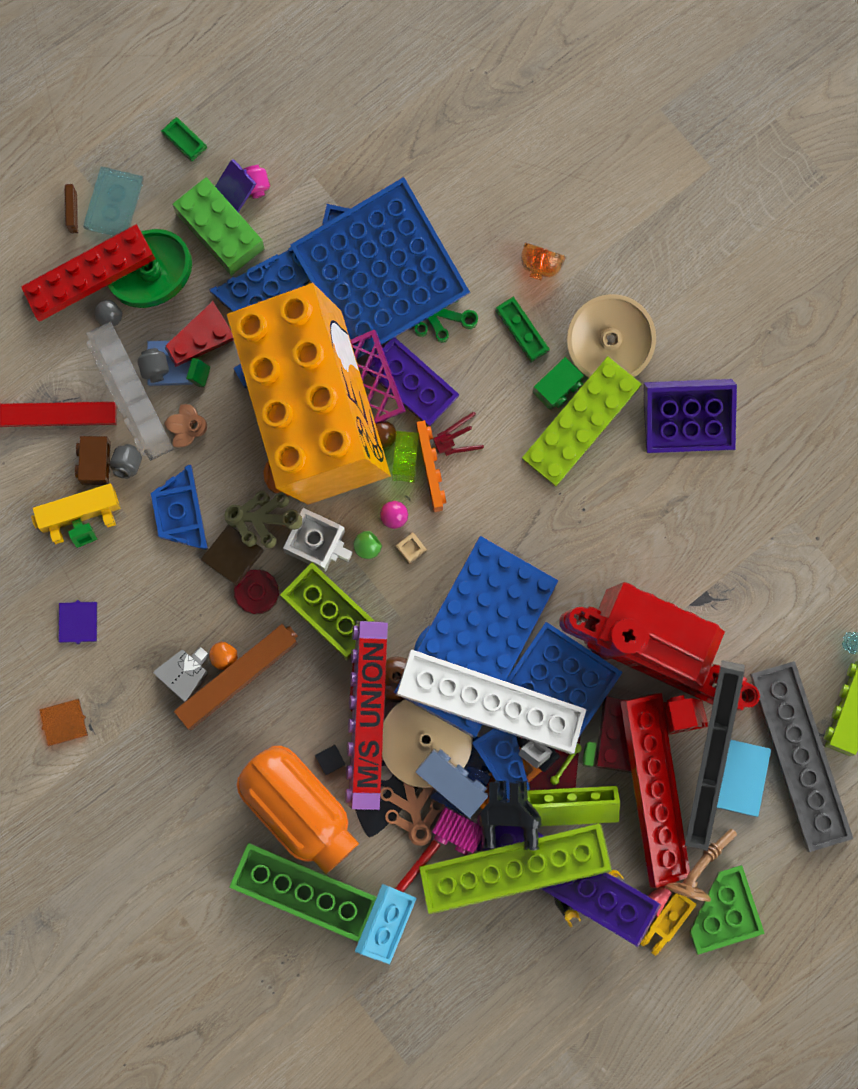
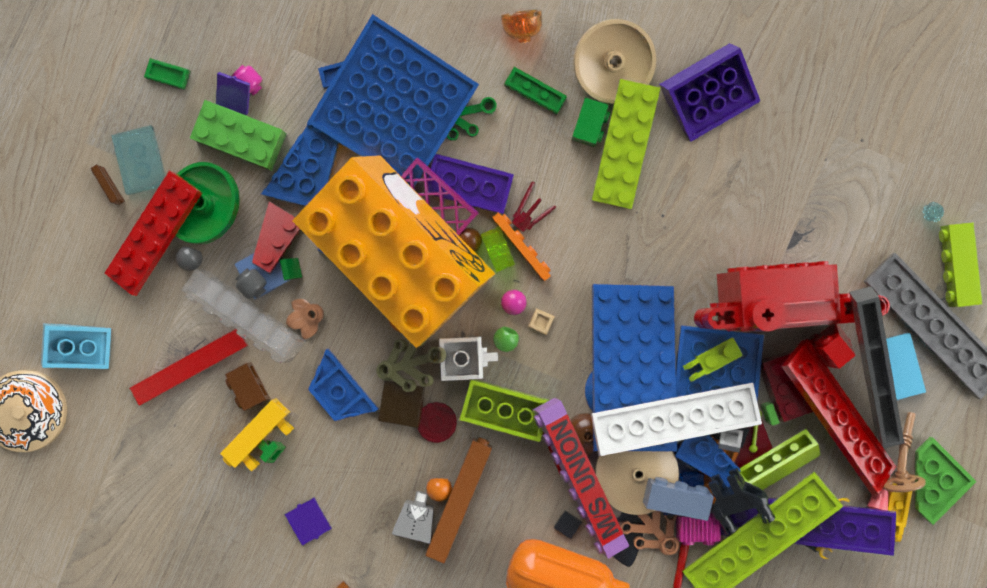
camera: 20 degrees left, 10 degrees up
dark grey head [109,444,142,479] -> none
none -> lime hinge [683,337,743,381]

